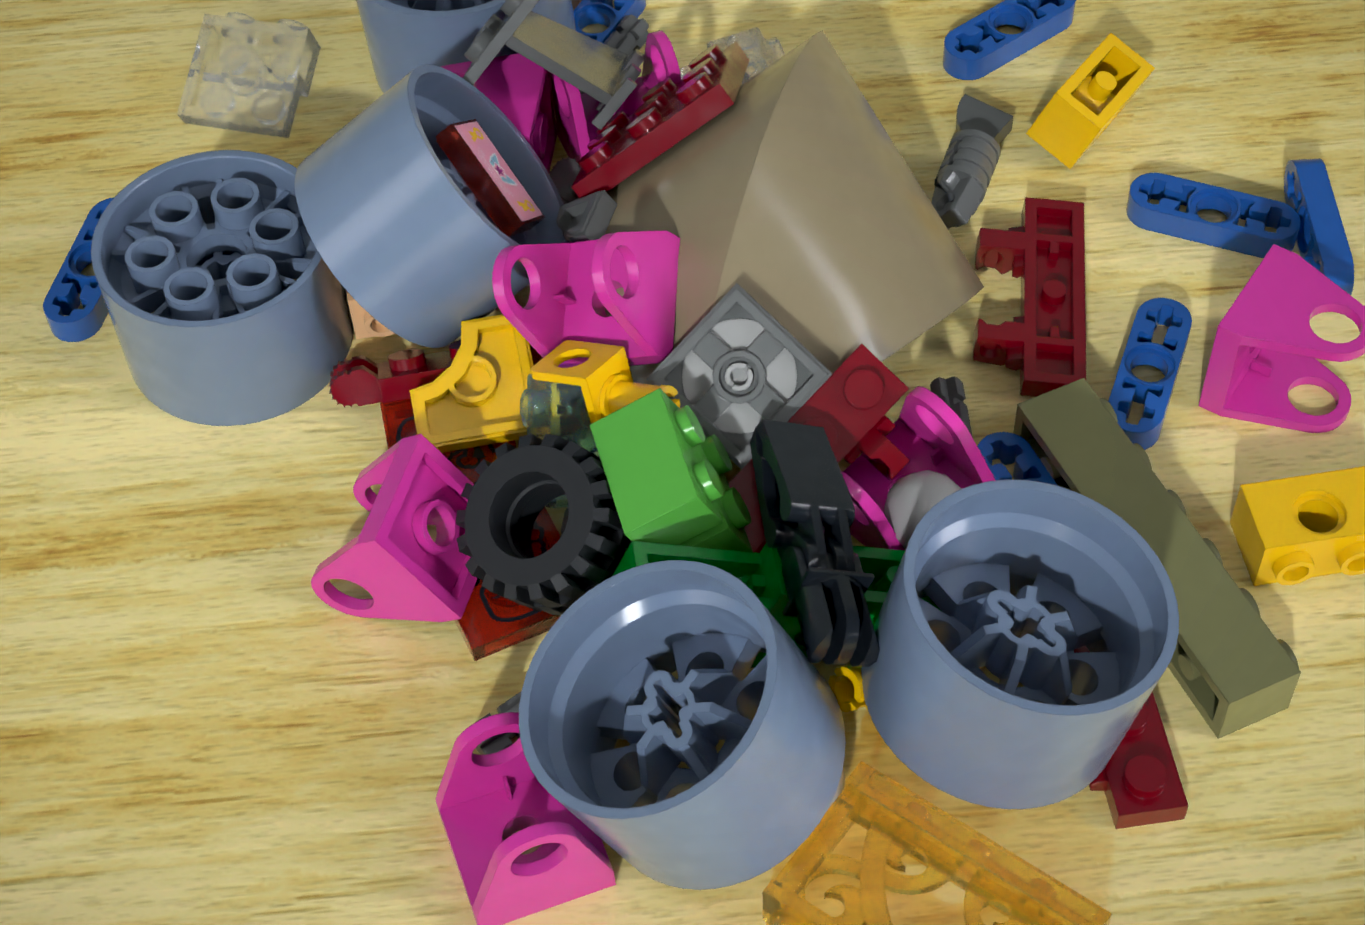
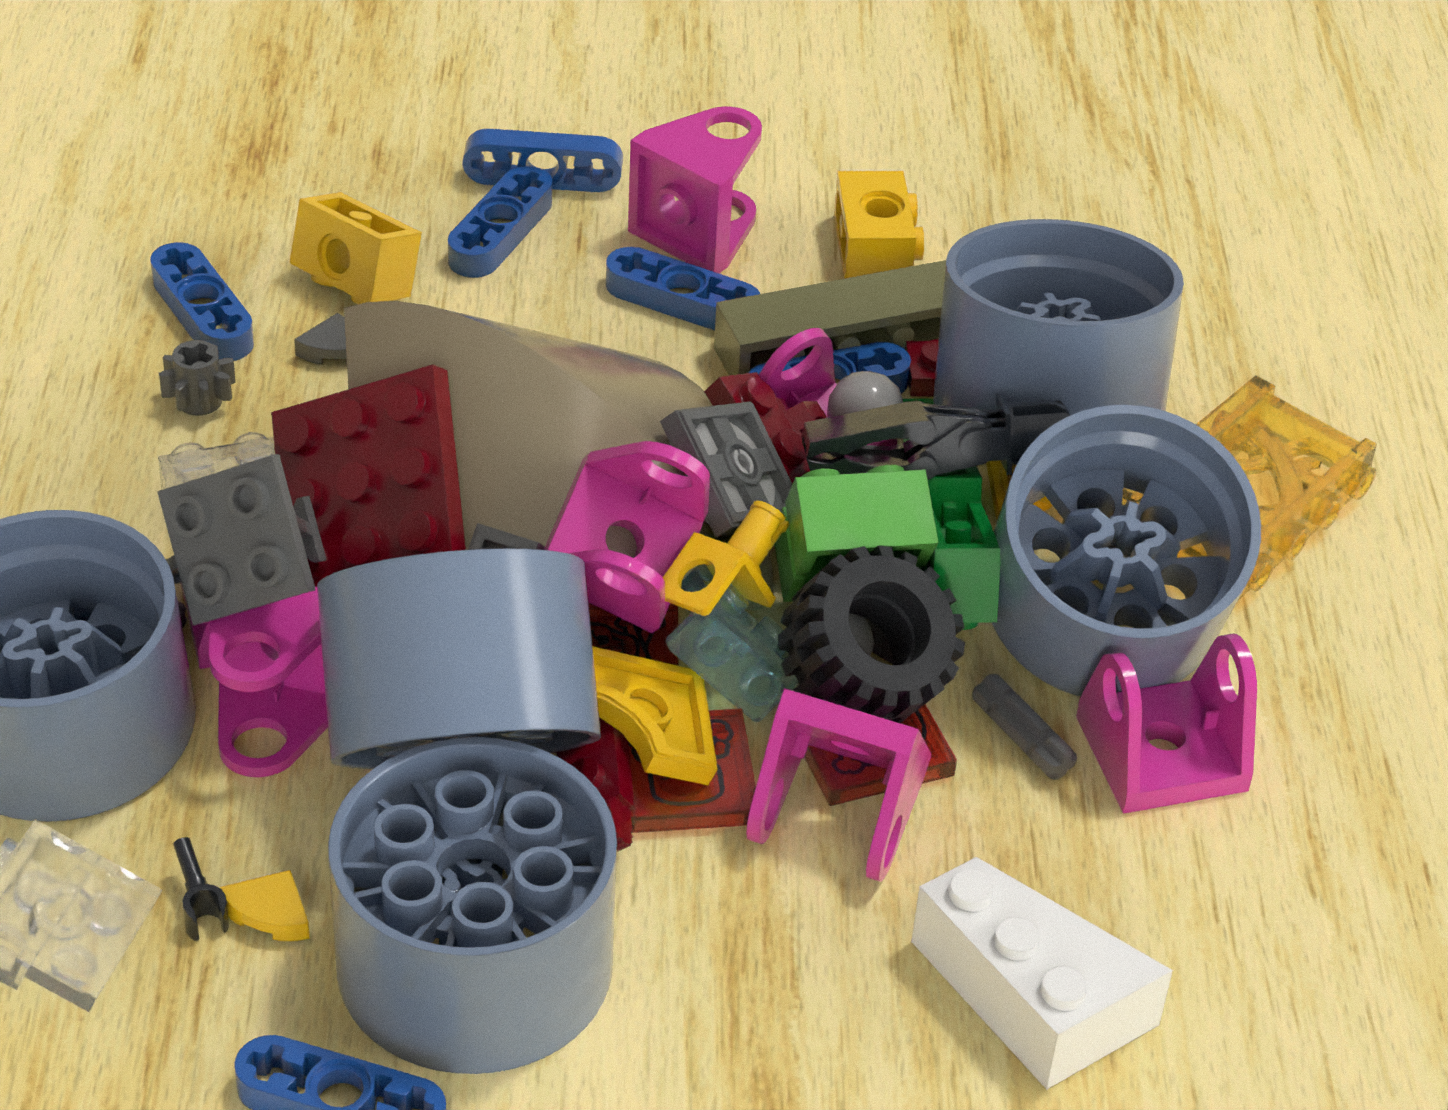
camera: 90 degrees left, 10 degrees down
dark red hinge [973,197,1086,397] -> none
none -> dark grey gear [159,340,236,416]
none -> black hand [173,837,229,941]
none -> white wedge [911,857,1173,1090]

